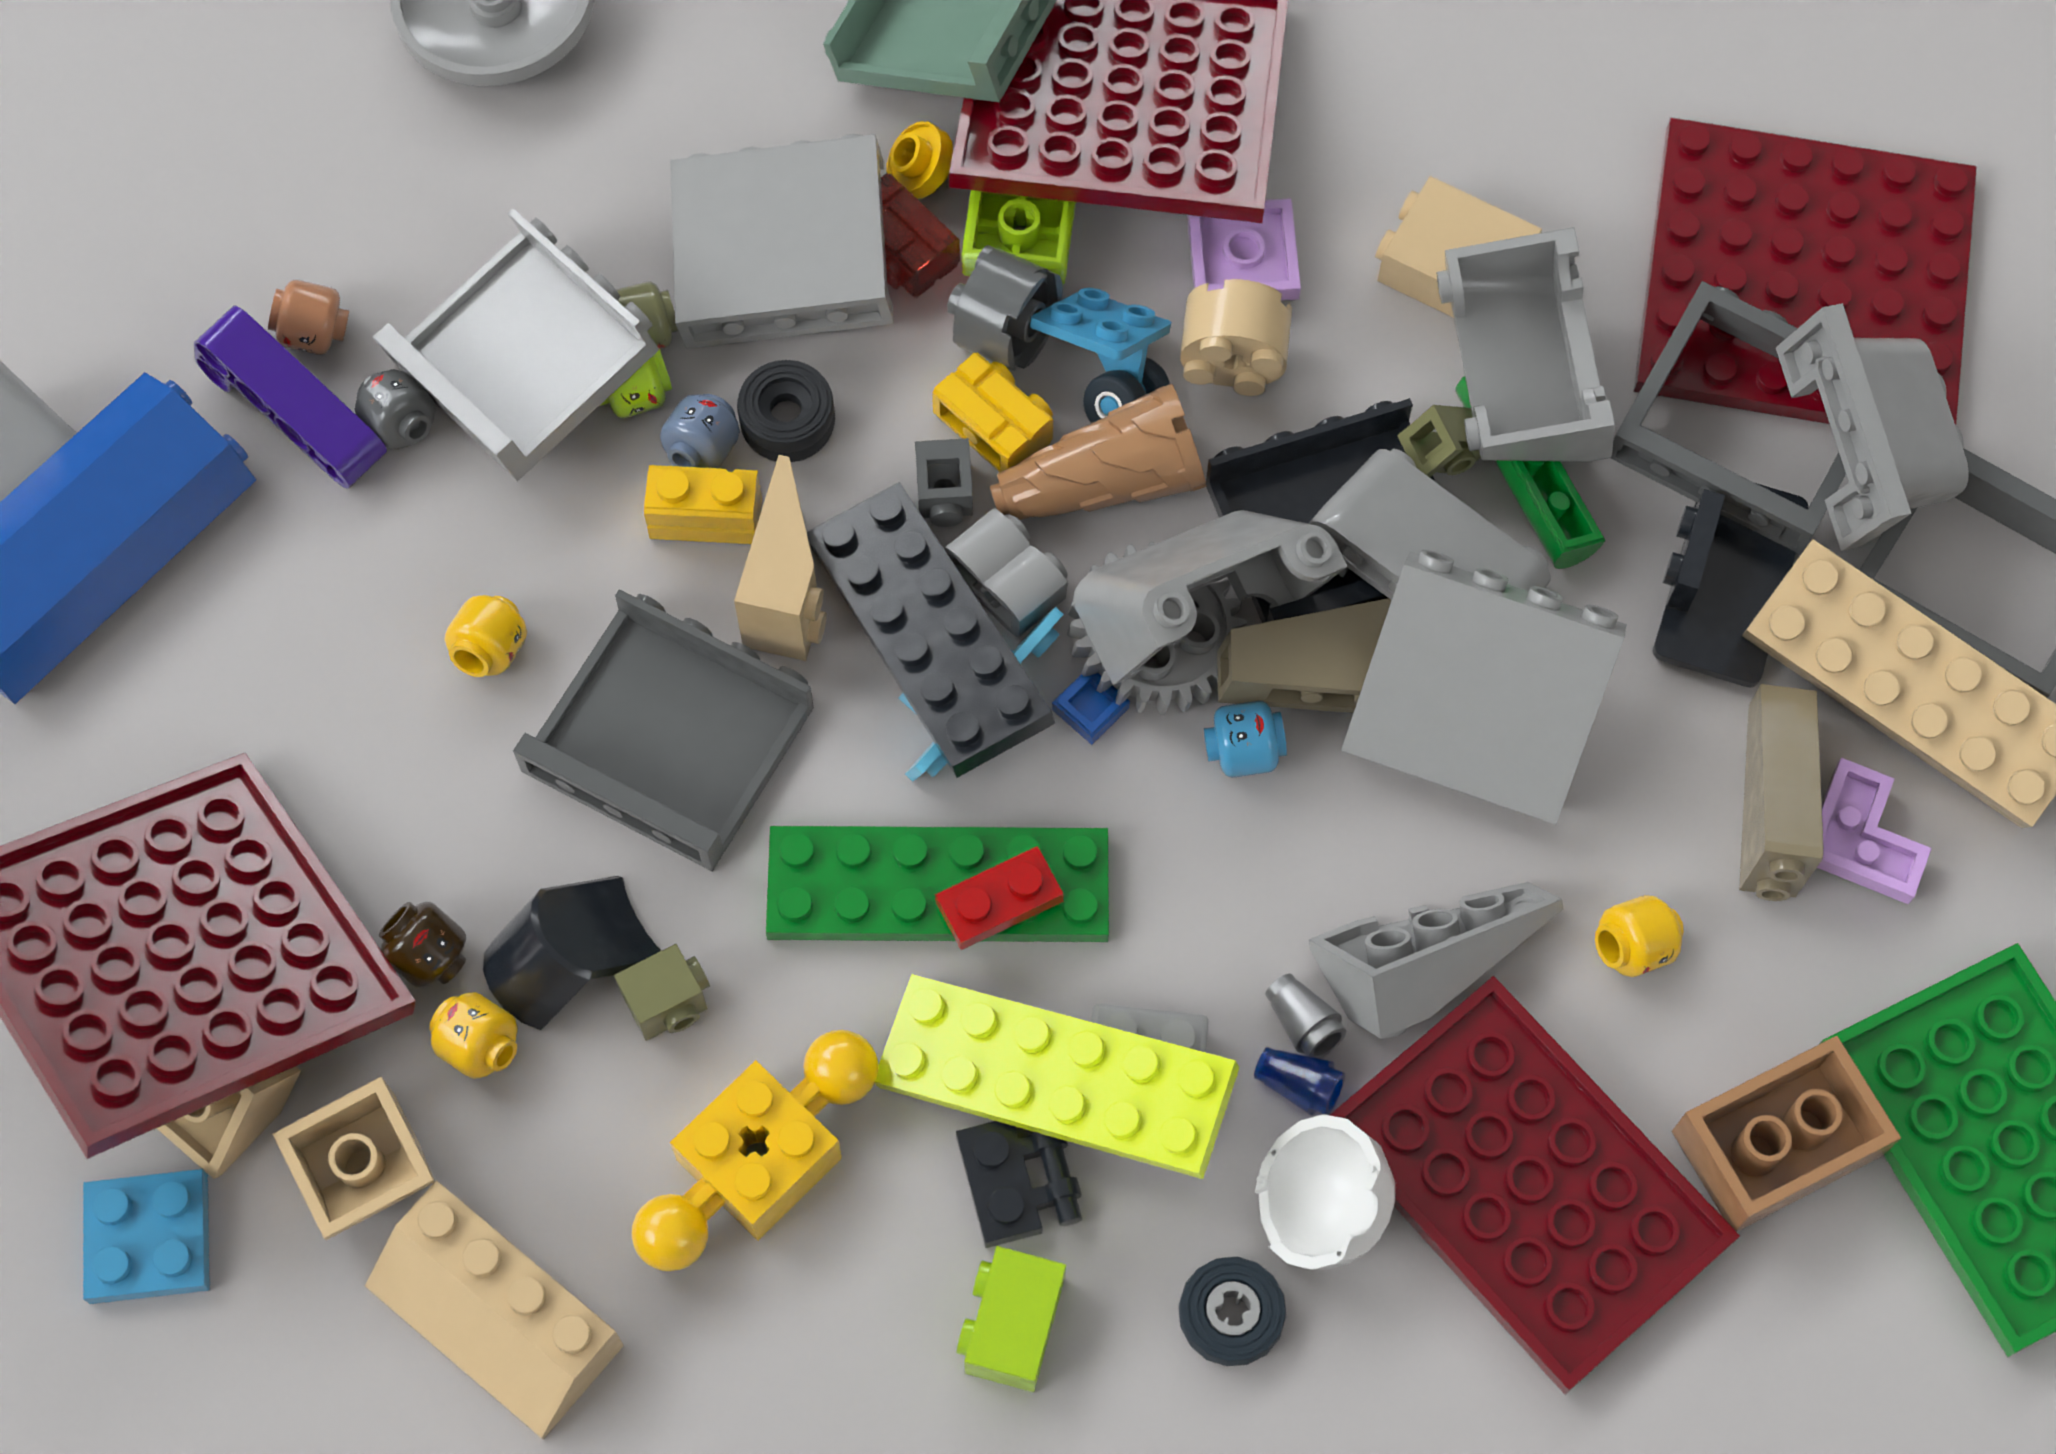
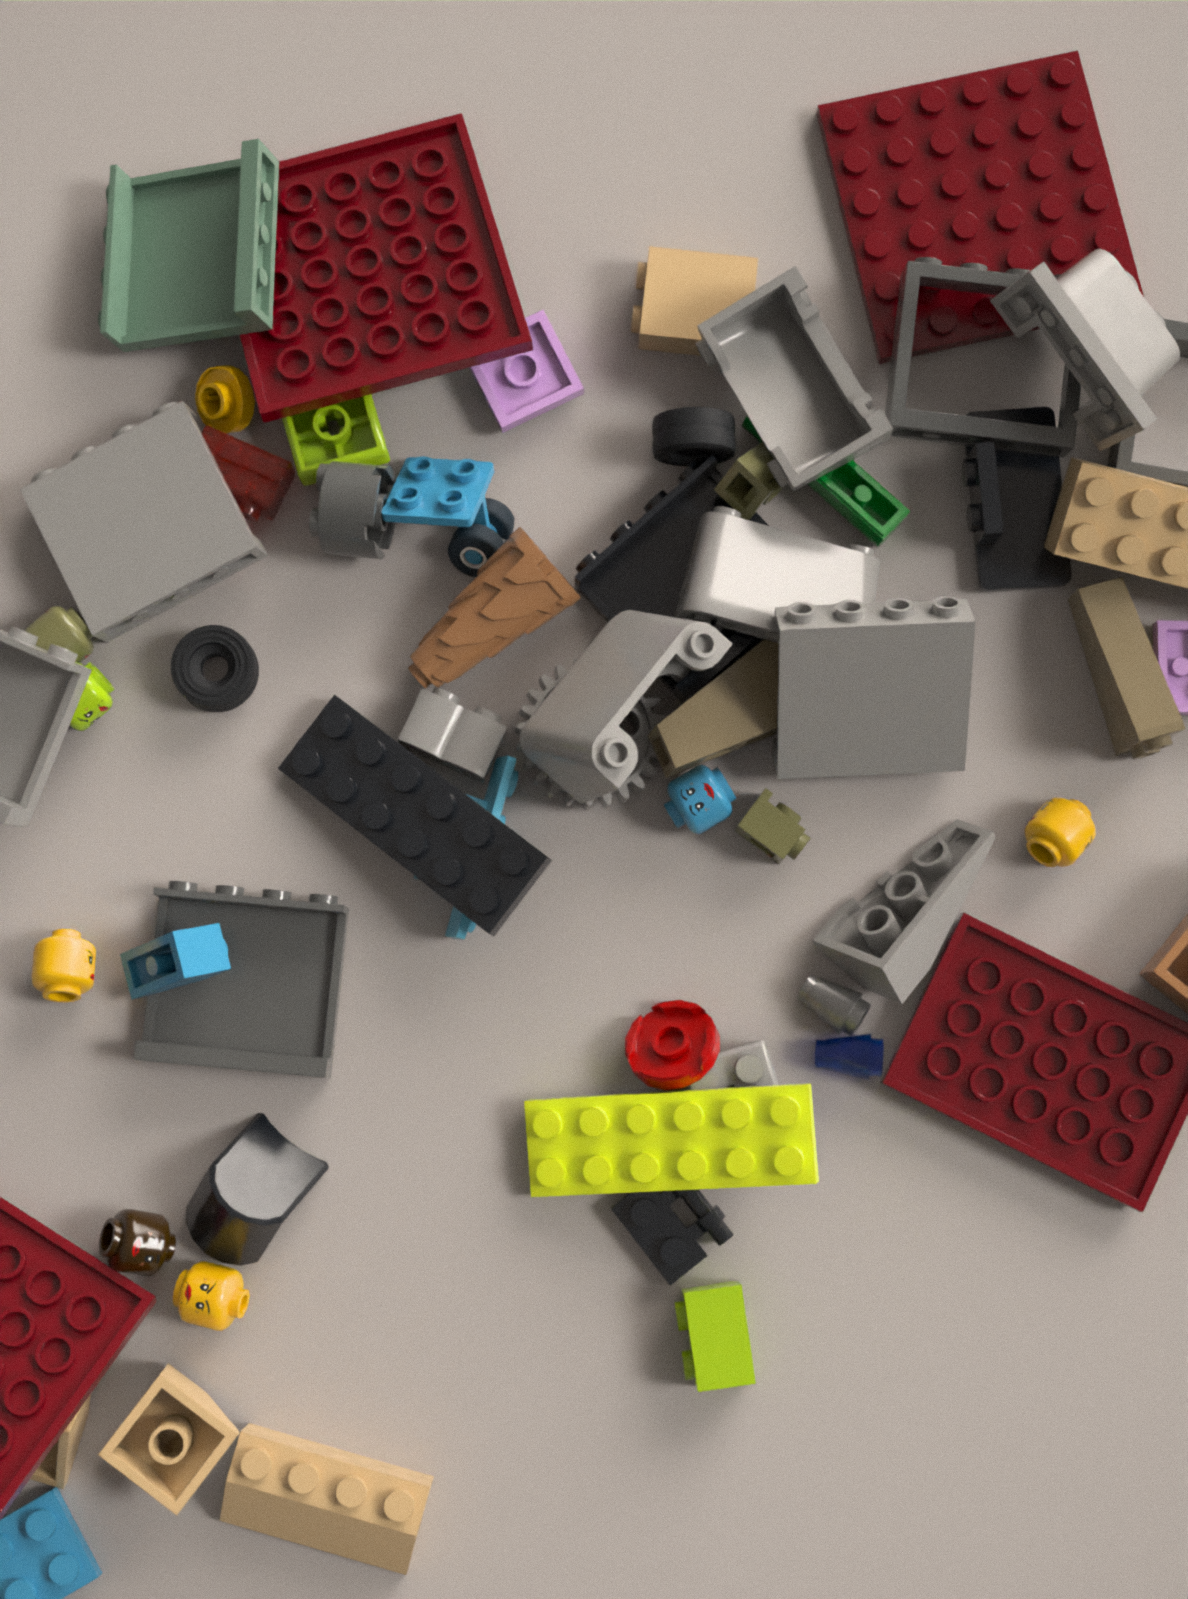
camera: 25 degrees left, 15 degrees up
olive brick [614,944,710,1041] -> none
yellow brick [632,1030,878,1271] -> none
yellow brick [644,465,762,544] -> none
sand blue head [660,394,740,468] -> none
tan slope [734,455,827,661] -> none
green plate [766,826,1109,942] -> none
dark grey brick [915,438,973,527] -> none
yellow brick [932,352,1054,472] -> none
red plate [935,846,1064,950] -> none
blue tile [1052,673,1130,745] -> none
black bush [1178,1257,1286,1366] -> none
tan brick [1180,279,1292,396] -> none
white cylinder [1255,1114,1395,1270] -> none
none -> dark azure slope [120,923,231,1000]
none -> red tile [625,1000,720,1090]
none -> black tyre [652,407,736,467]
none -> olive brick [734,788,811,864]

